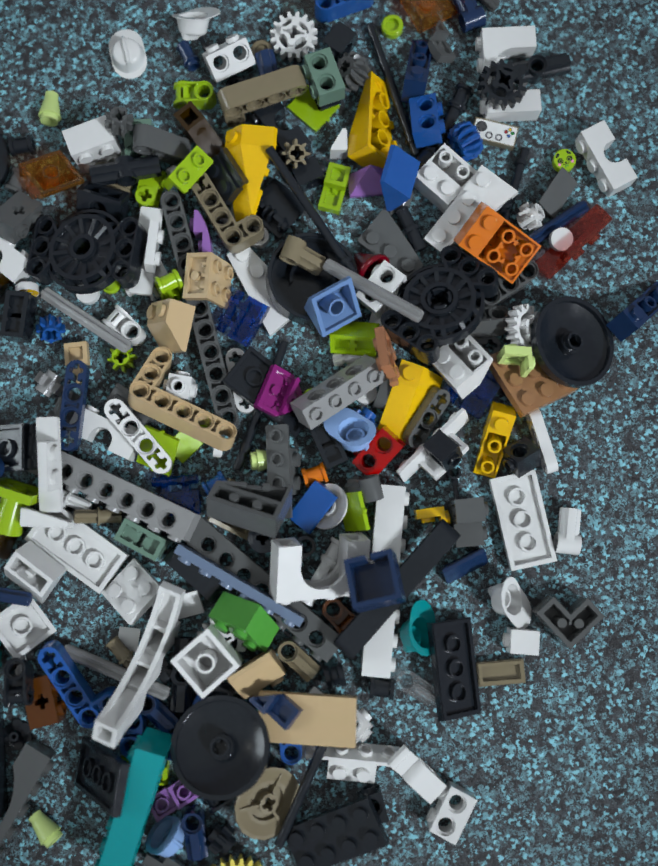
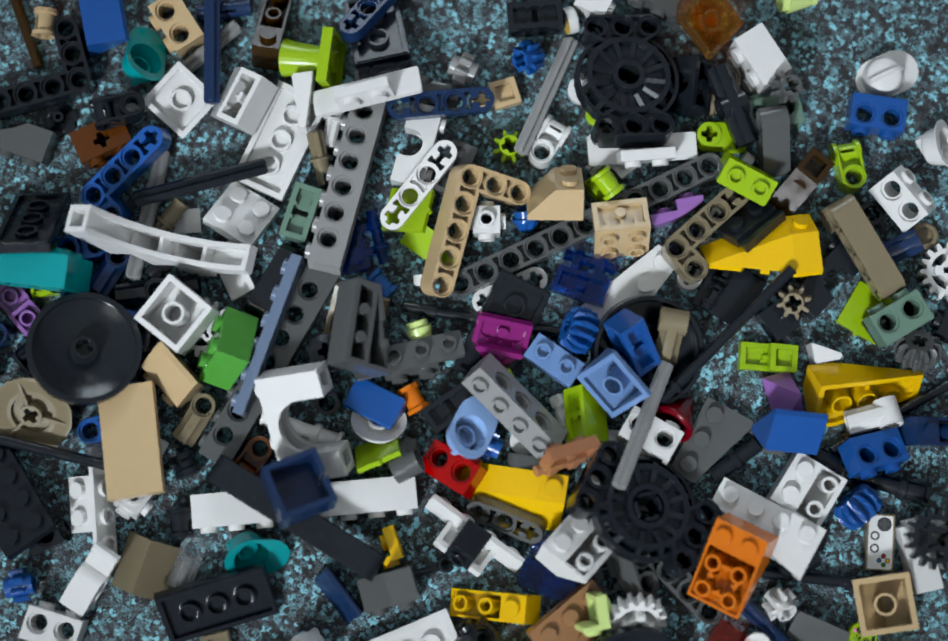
camera: 80 degrees right, 0 degrees up
dark blue pin [176,40,200,72] -> none
dark blue slope [249,694,303,730] -> none
none -> blue gear [3,568,37,603]
none -> dark tan slope [111,531,183,600]
none -> black axle [132,158,268,207]
none -> blue plate [512,206,539,233]
none -> medium blue brick [523,332,585,389]
none -> blue gear [558,306,600,354]
none -> blue brick [603,308,661,378]
none -> white piece [843,395,904,436]
none -> blue brick [844,92,908,140]
none -> tan slope [852,571,919,637]

